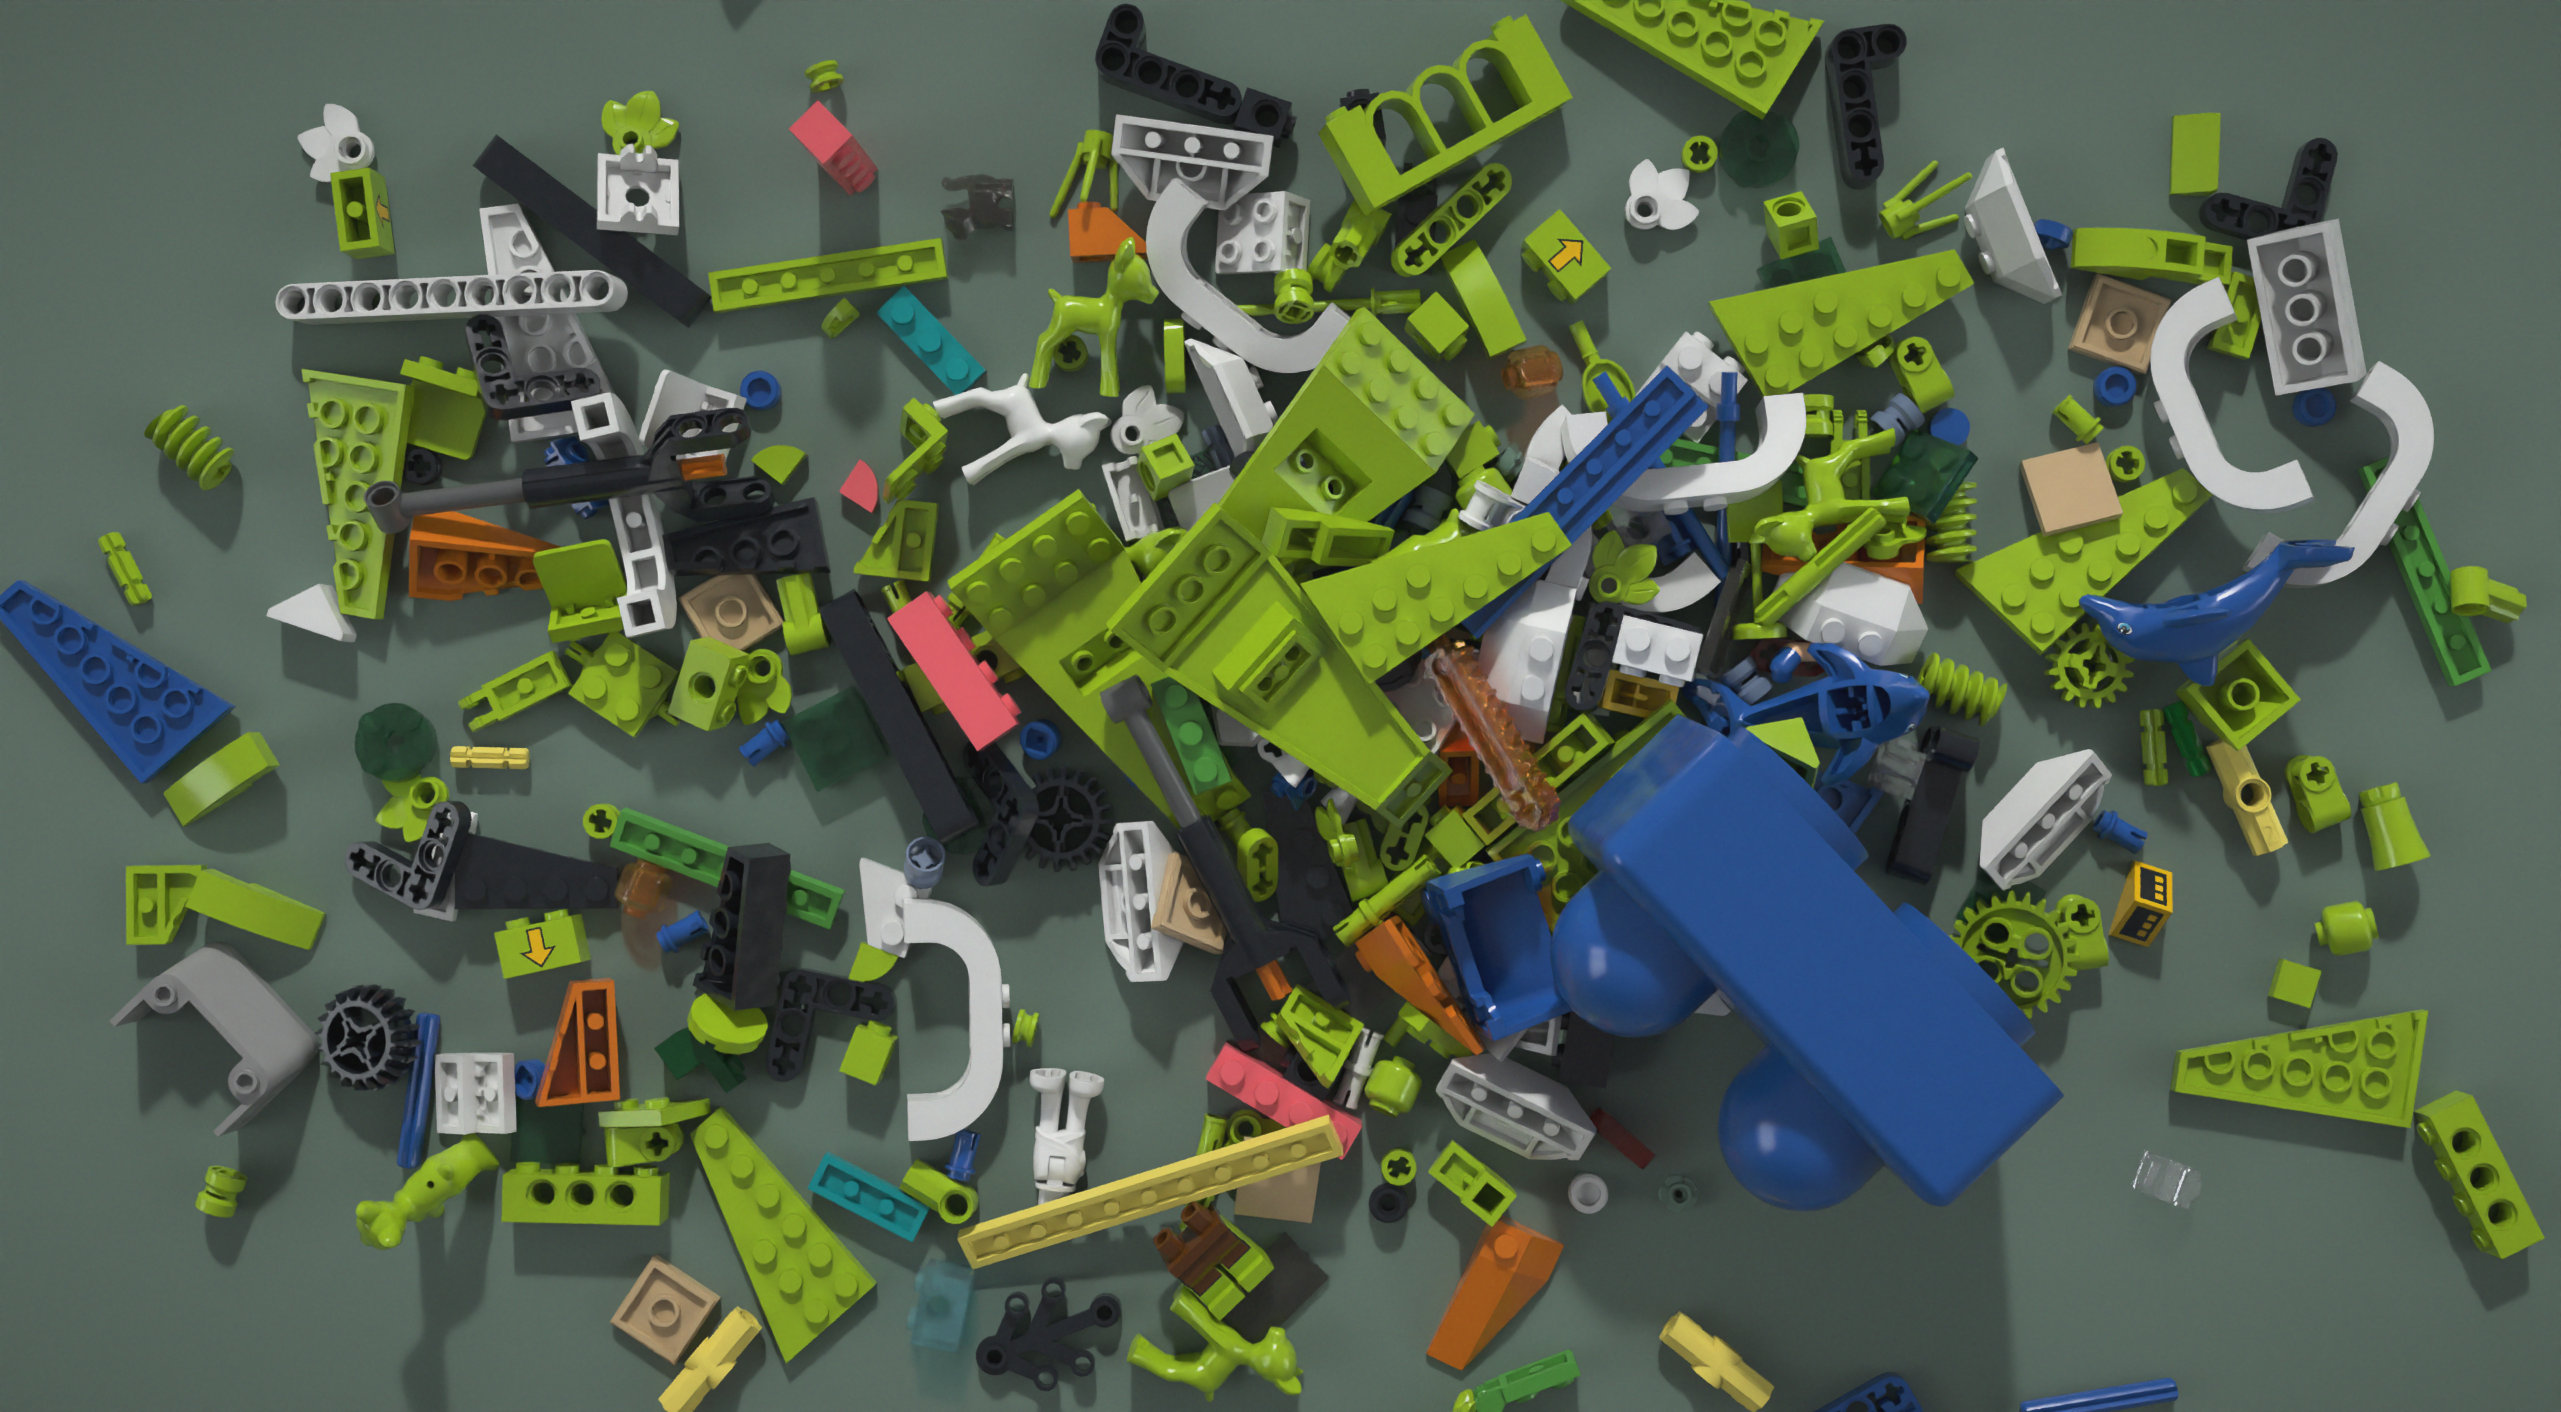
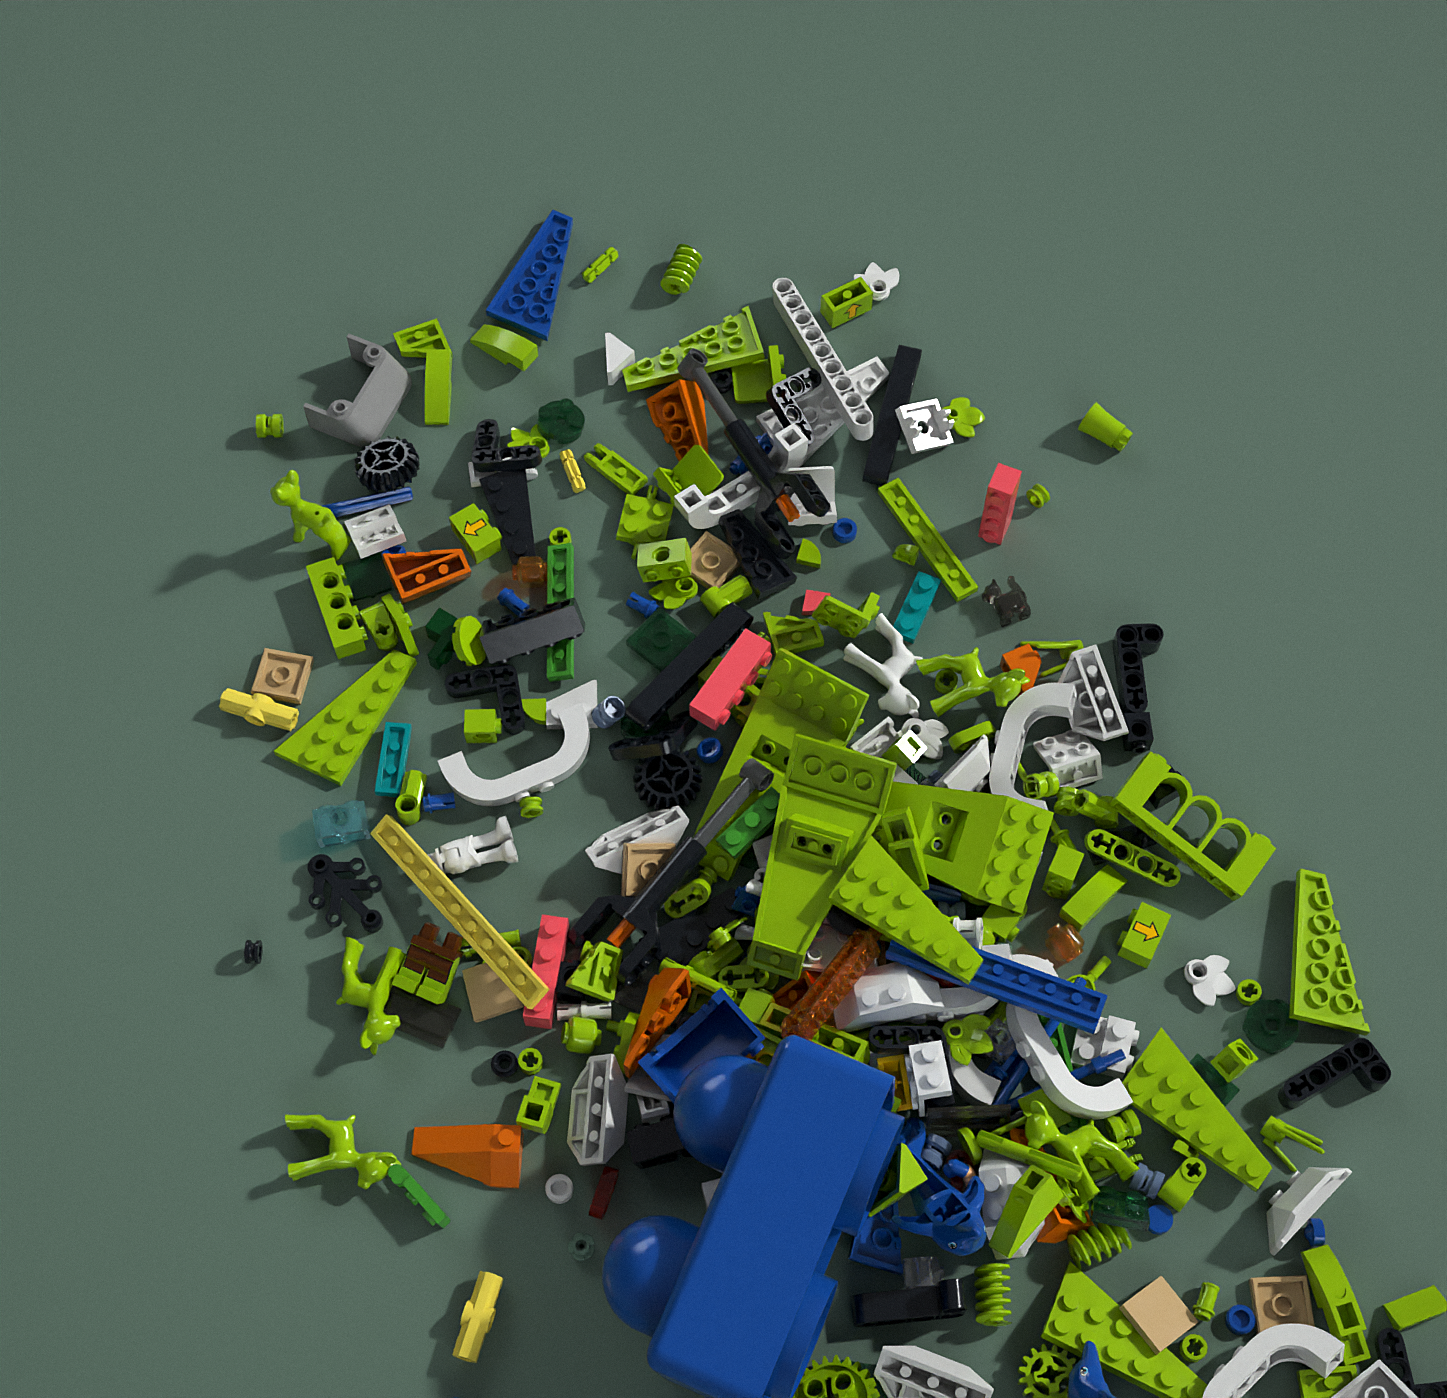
camera: 70 degrees right, 25 degrees down
none -> lime slope [989,1165,1064,1259]

